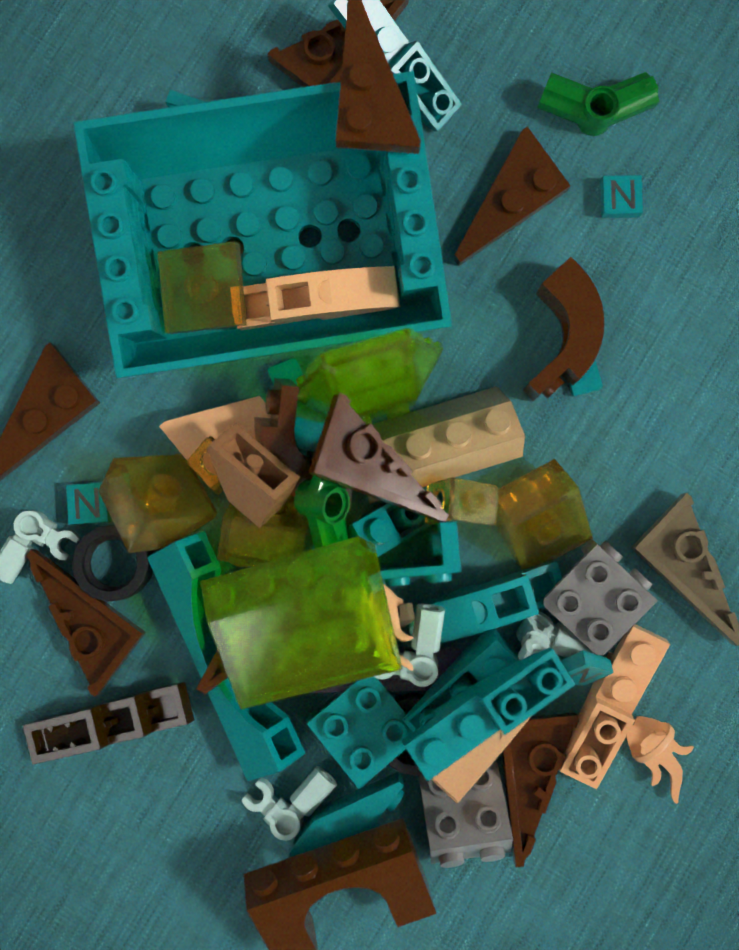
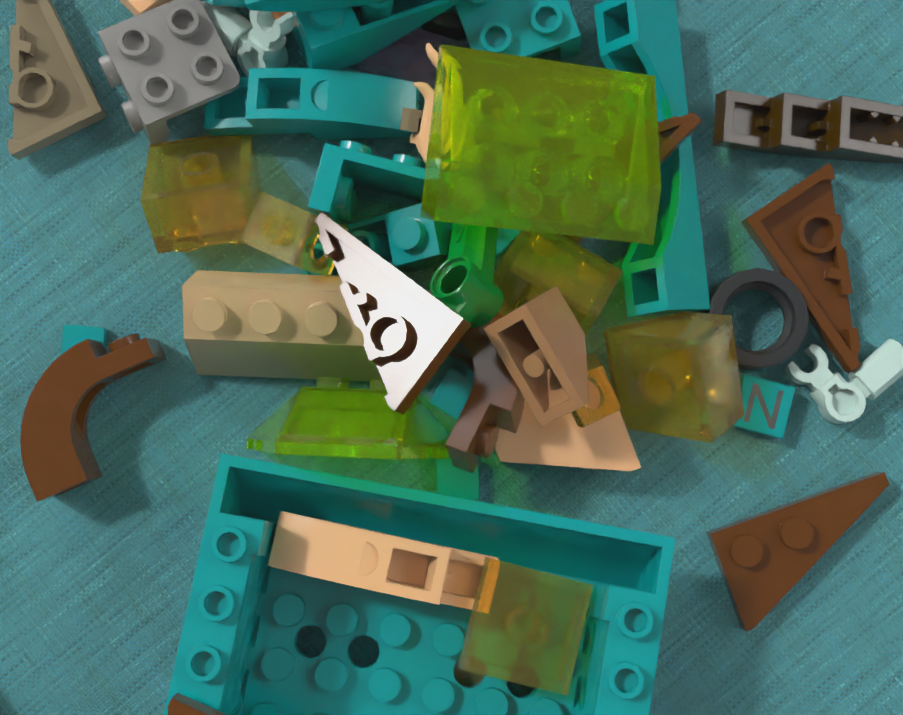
camera: 155 degrees left, 0 degrees up
light aqua bar [371,603,445,687] -> none
reddish brown wing [454,126,571,266] -> none

